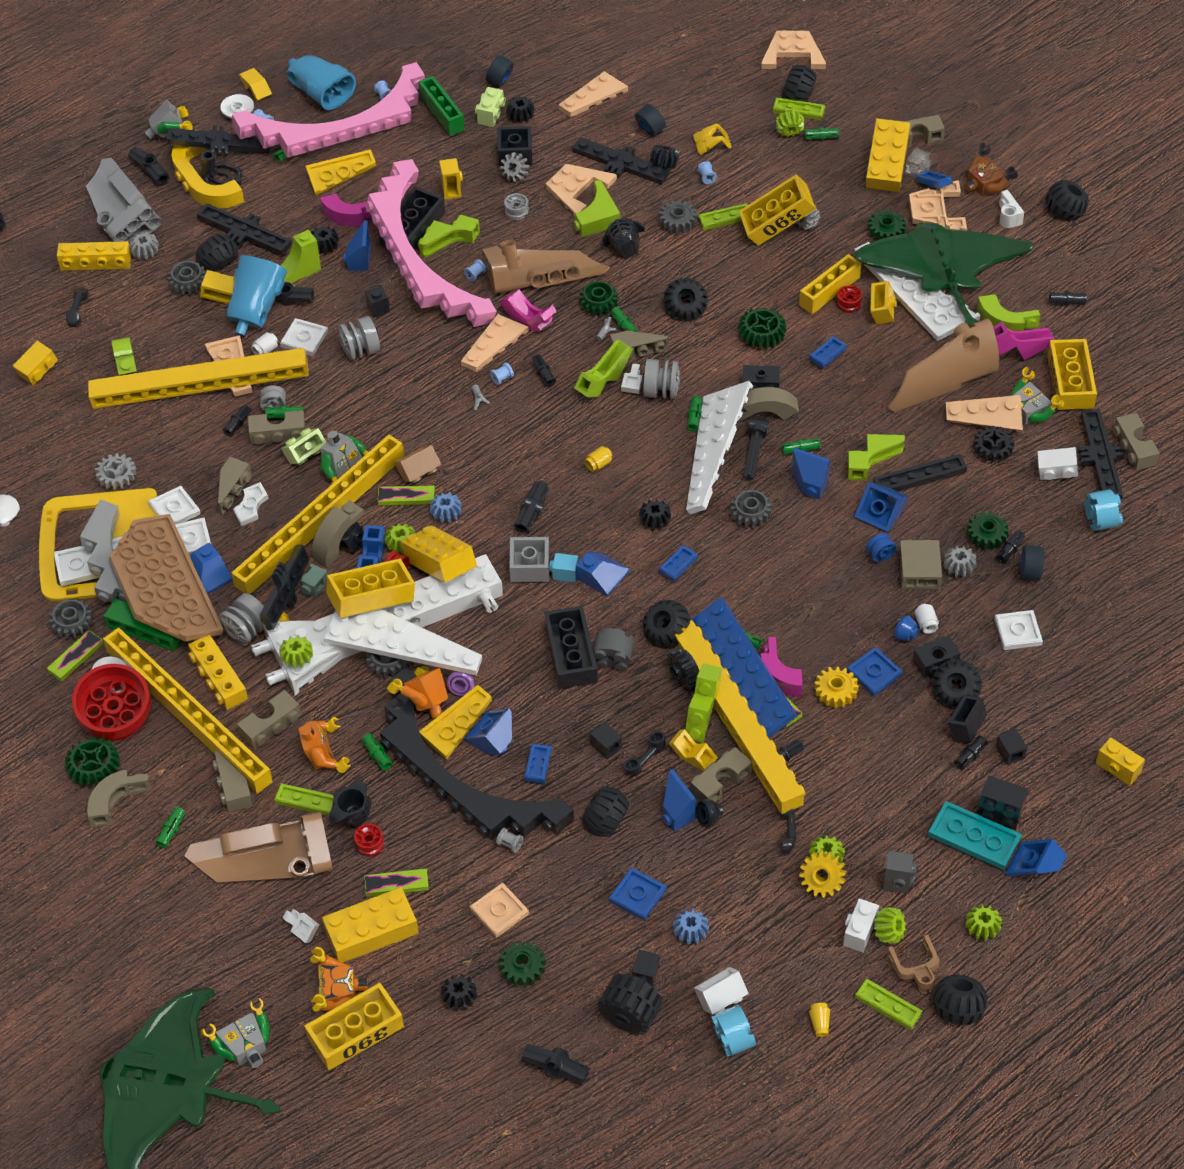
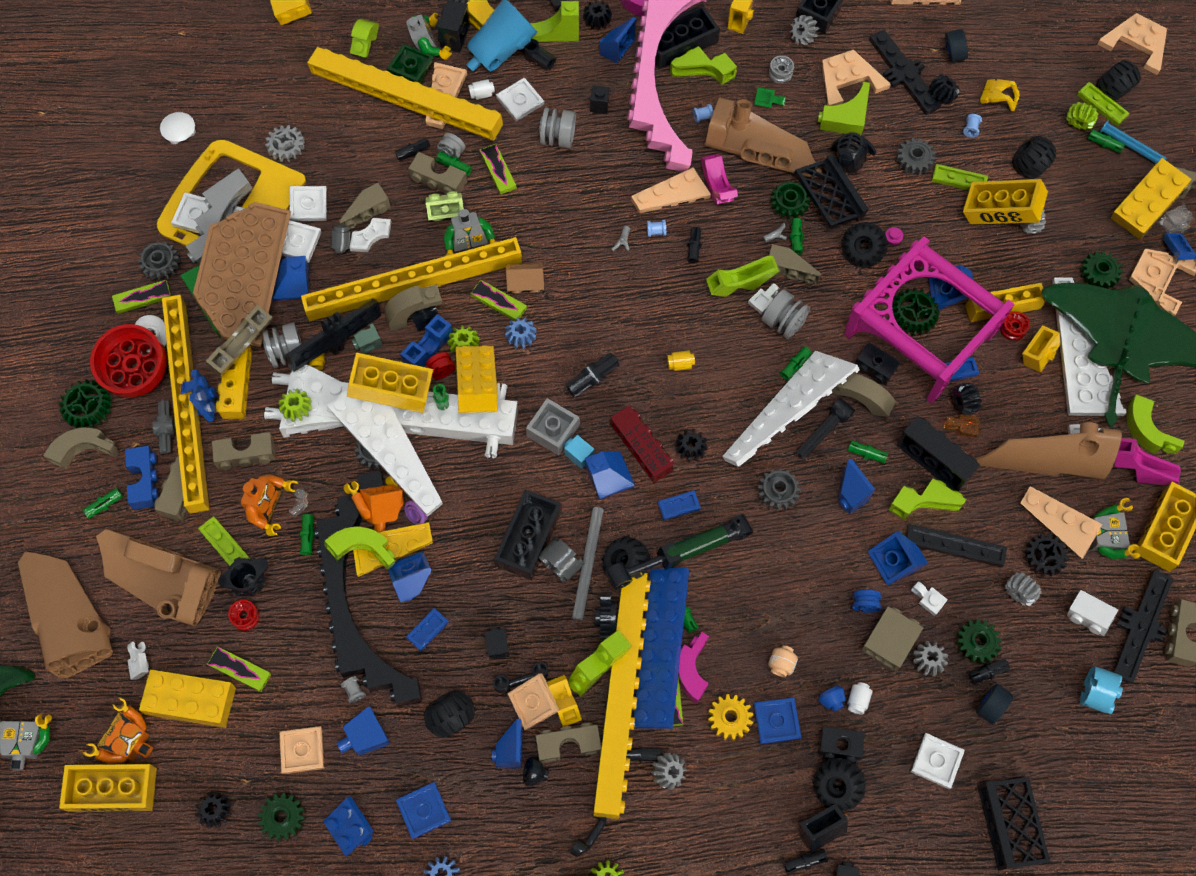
camera: 30 degrees right, 15 degrees up
none -> medium nougat panel [18,552,113,678]
none -> blue arch [125,446,159,510]
none -> dark grey axle [153,400,176,455]
none -> blue piece [181,369,217,422]
none -> dark tan arch [206,304,272,377]
none -> clear arm [289,488,308,518]
none -> blue piece [323,796,374,856]
none -> lime arch [324,527,395,570]
none -> dark grey brick [331,225,350,253]
none -> blue torso [336,706,390,756]
none -> dark green slope [387,44,434,84]
none -> torso [406,13,452,60]
none -> green pin [433,384,449,410]
none -> black brick [436,0,470,53]
none -> tile [480,144,517,195]
none -> light nougat tile [508,674,560,730]
none -> light grey axle [572,507,603,620]
none -> black piece [606,514,753,590]
none -> dark red brick [610,406,674,483]
none -> light grey gear [651,753,688,789]
none -> green plate [754,86,786,108]
none -> light nougat head [768,645,798,677]
none -> black fence [794,154,869,229]
none -> dark pink arch [844,236,1014,404]
none -> dark pink plate [885,227,903,245]
none -> black brick [896,416,980,492]
none -> white plate [911,581,948,616]
none -> blue slope [928,265,973,310]
none -> clear orange plate [944,414,980,437]
none -> black gear [952,383,982,415]
none -> black fence [977,777,1050,871]
none -> light grey gear [1005,572,1042,606]
none -> black wheel [1012,136,1056,179]
none -> dark azure axle [1100,120,1167,164]

